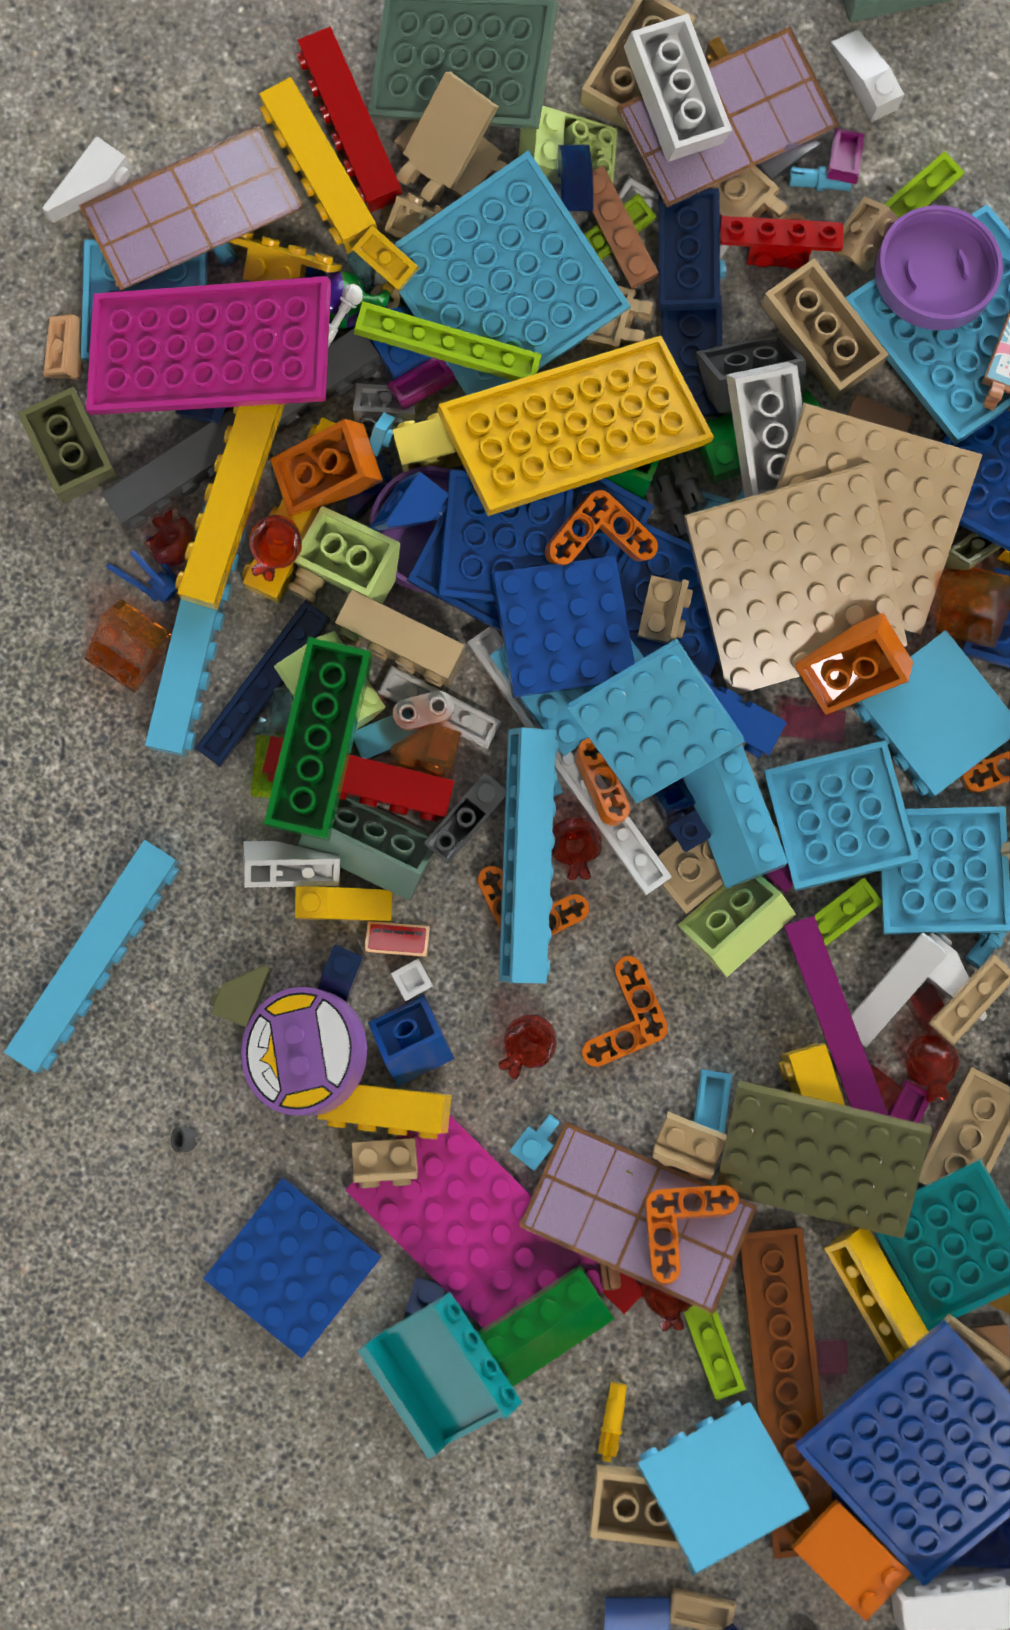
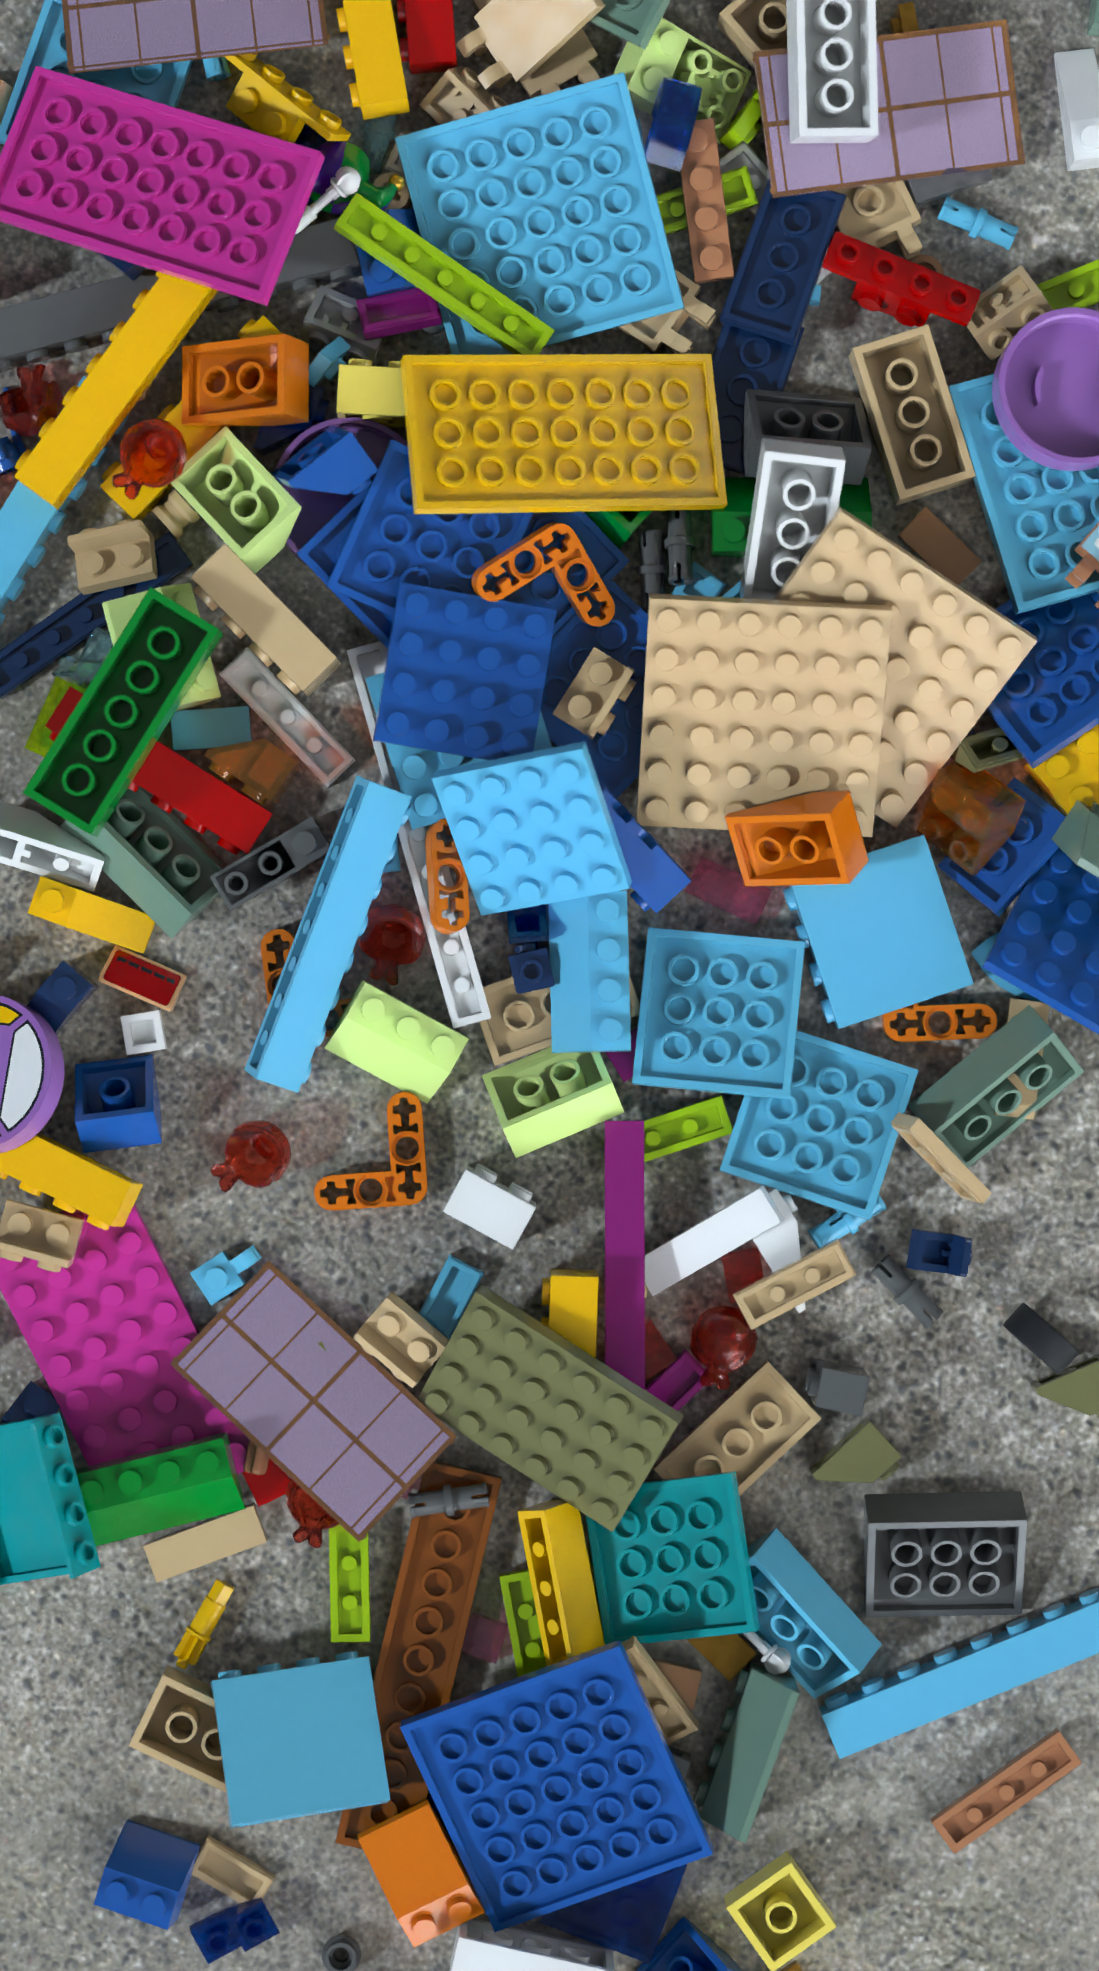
camera: 25 degrees right, 5 degrees up
yellow plate [352,225,420,292] -> none
white plate [393,691,454,731] -> none
orange beam [645,1185,739,1285] -> none
magenta tile [827,128,865,185] -> none
none -> tan bracket [67,519,158,595]
none -> tan tile [143,1503,268,1583]
none -> yellowish green slope [324,979,469,1104]
none -> dark grey pin [408,1482,490,1518]
none -> white brick [443,1163,536,1250]
none -> lime plate [499,1569,546,1677]
none -> lime plate [719,87,762,150]

